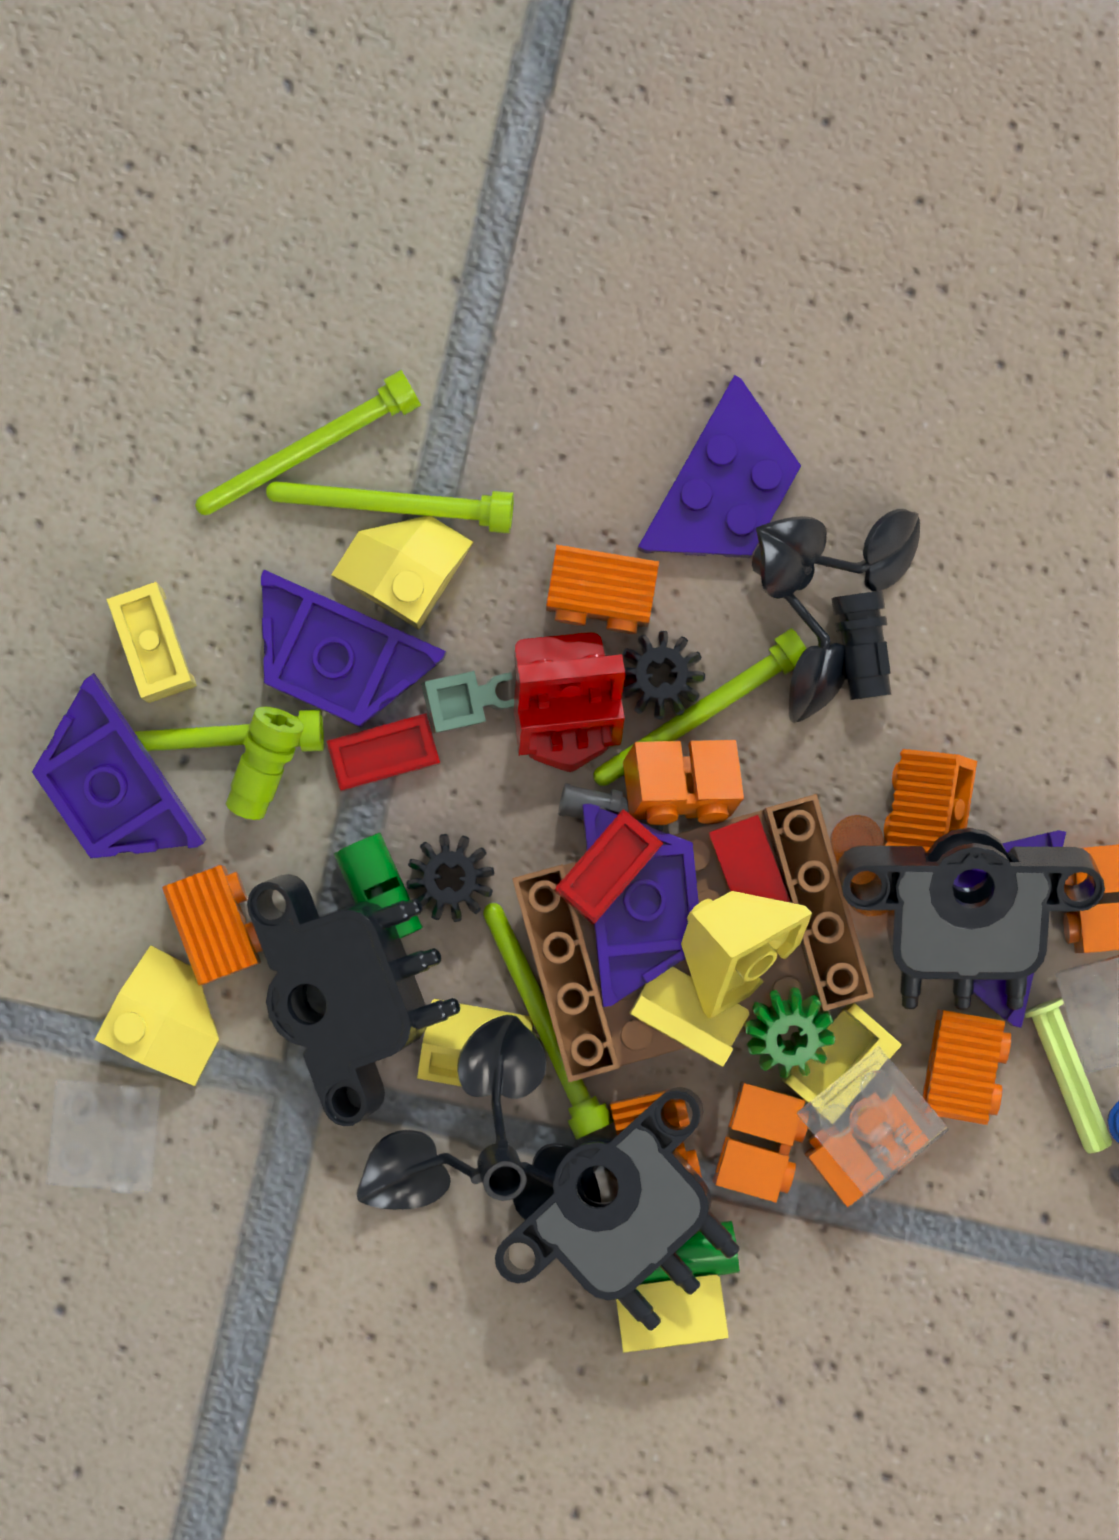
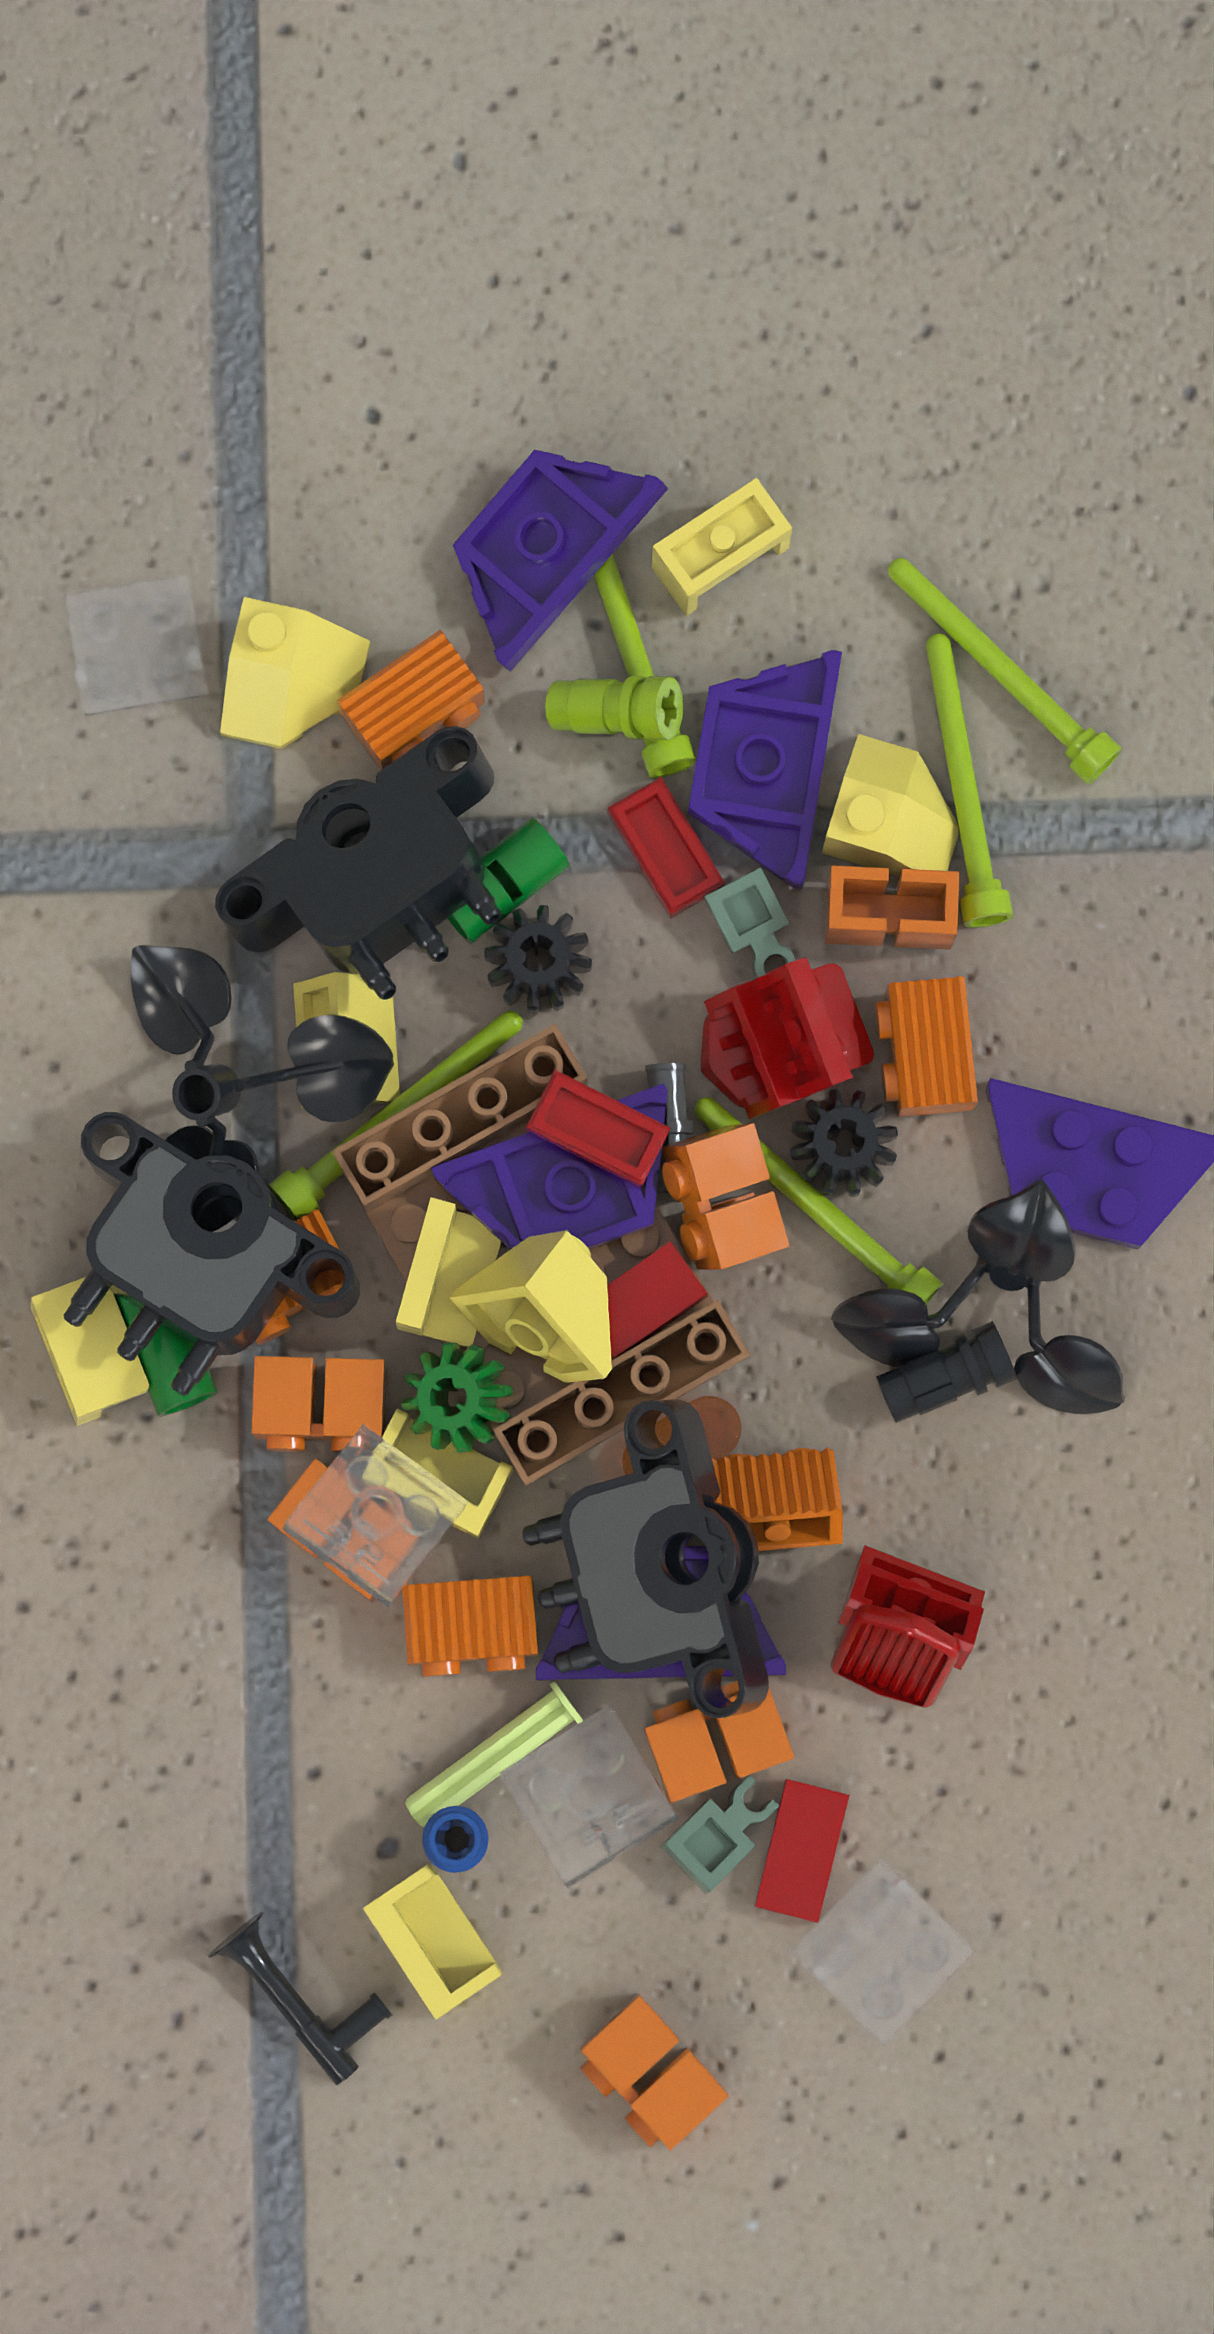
camera: 80 degrees right, 5 degrees down
none -> orange piece [825,865,959,950]
none -> red piece [831,1545,985,1708]

